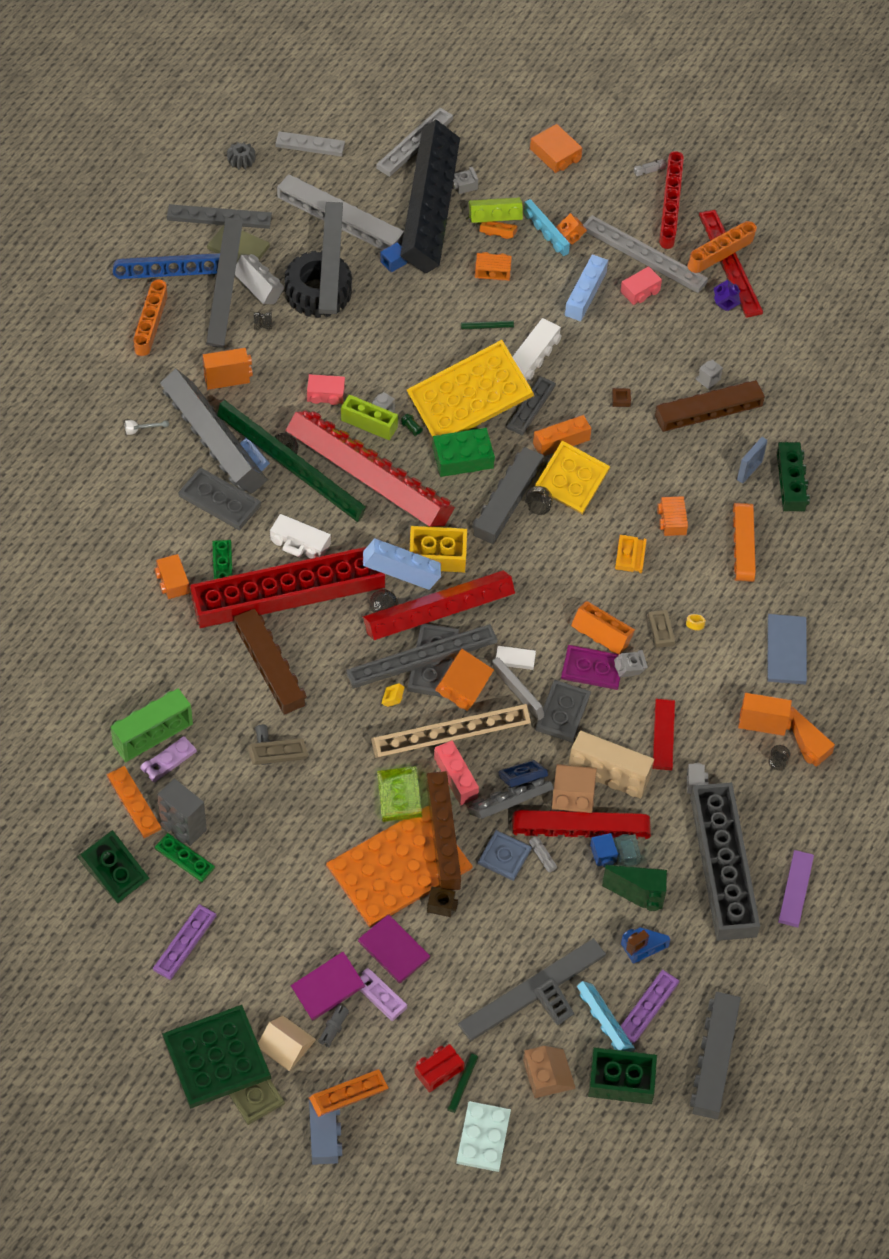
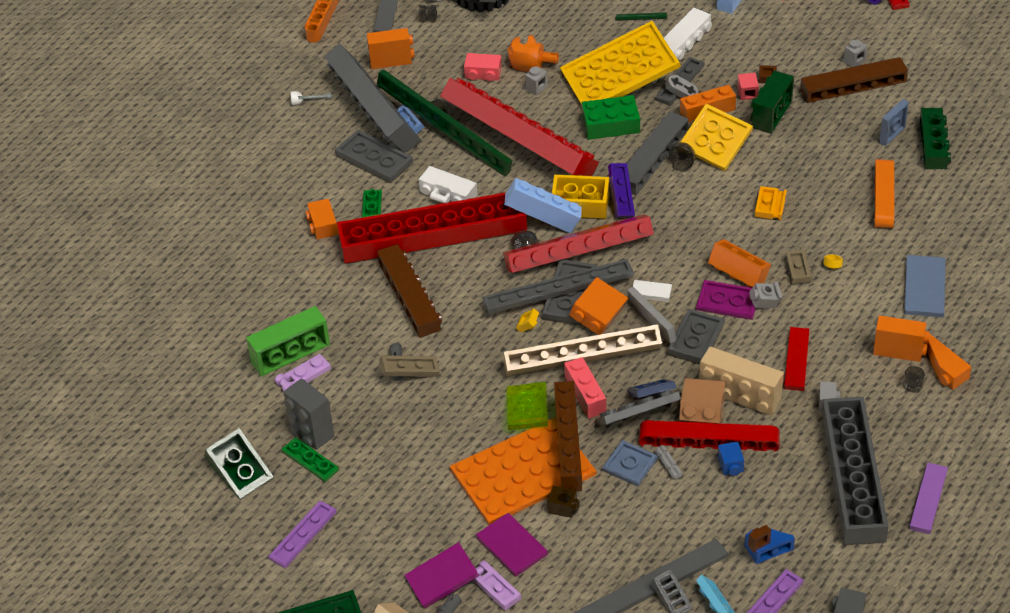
camera: 10 degrees right, 10 degrees down
orange plate [107,766,162,838] -> none
lime brick [341,394,398,441] -> none
dark green pin [401,414,423,436] -> none
dark green slope [602,865,667,911] -> none
clear light blue brick [615,834,641,866] -> none
orange brick [657,496,688,536] -> none
none -> orange piece [507,35,559,72]
none -> dark purple plate [608,163,635,218]
none -> light grey beam [665,75,698,98]
none -> coral brick [737,73,759,100]
none -> dark green brick [750,70,794,134]

